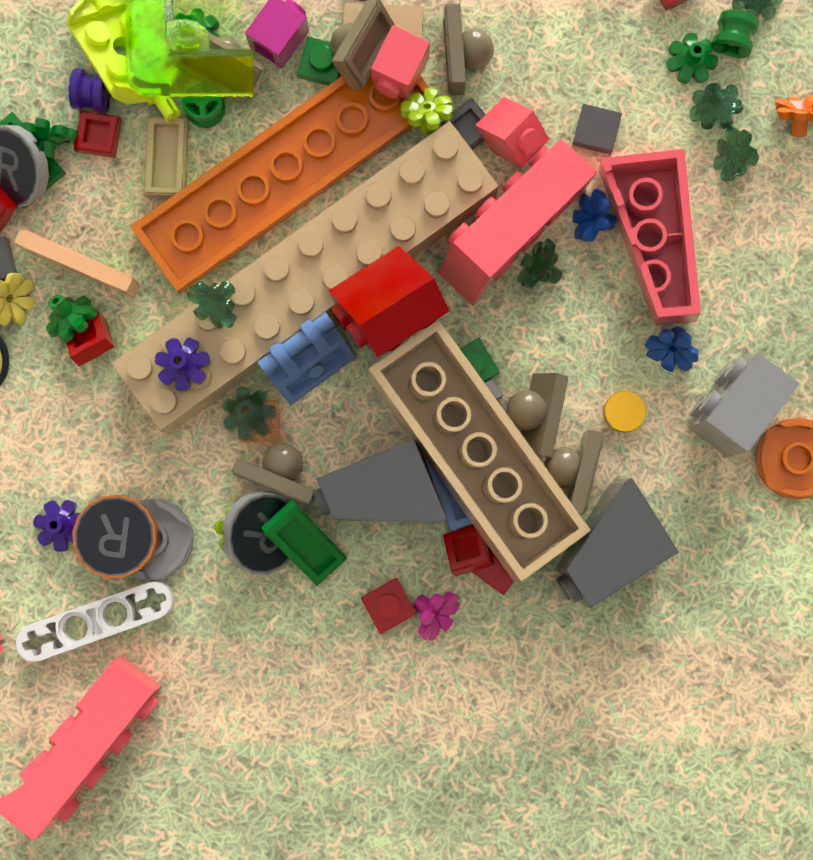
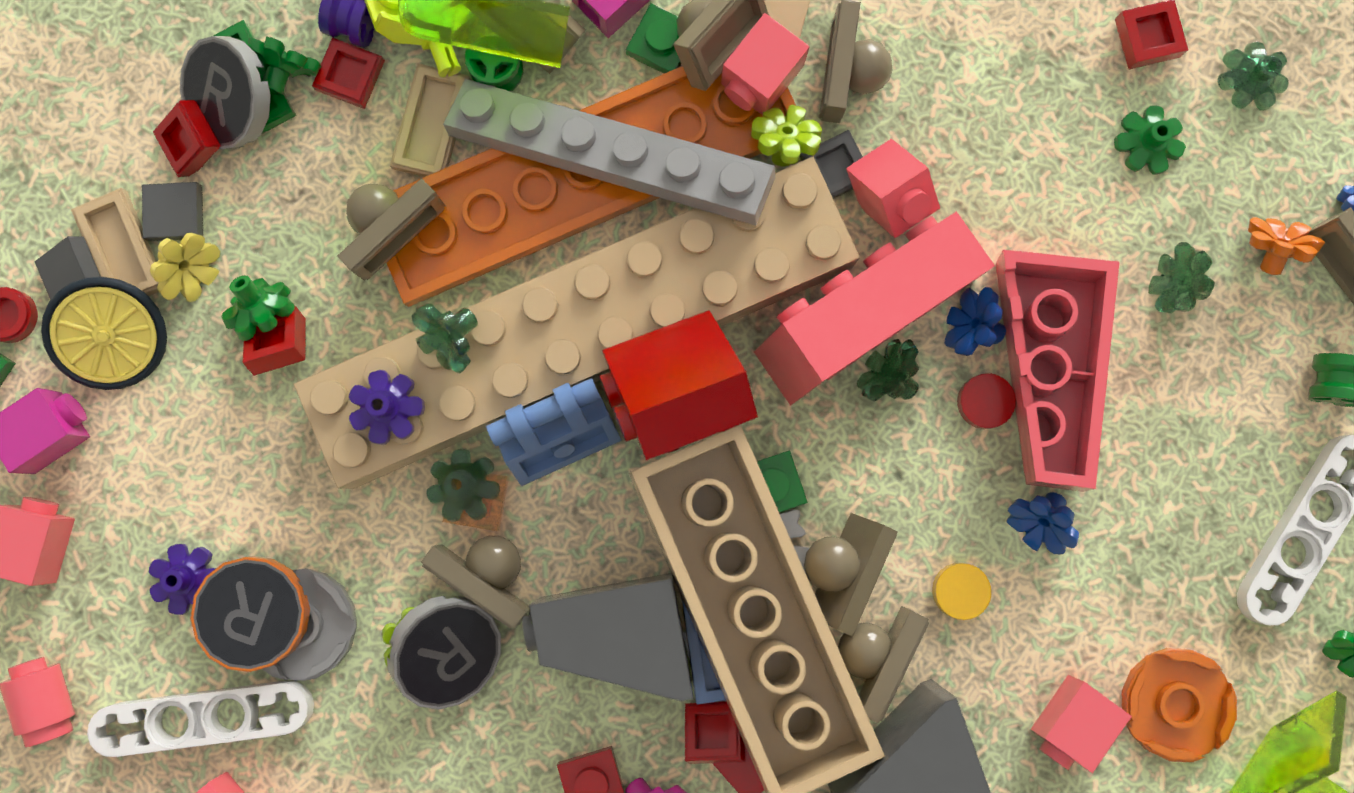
camera: 10 degrees right, 0 degrees up
light nougat tile [14,229,141,299] -> none
green tile [261,500,347,586] -> none
dark grey tile [572,103,622,155] -> none
light grey brick [688,352,800,457] -> none
clear green plant [690,83,744,130] -> none
green wheel [711,9,759,59] -> none
none -> dark tan tile [337,178,445,281]
none -> light grey plate [443,79,775,226]
none -> red tile [957,373,1016,429]
none -> coral brick [1030,675,1132,773]

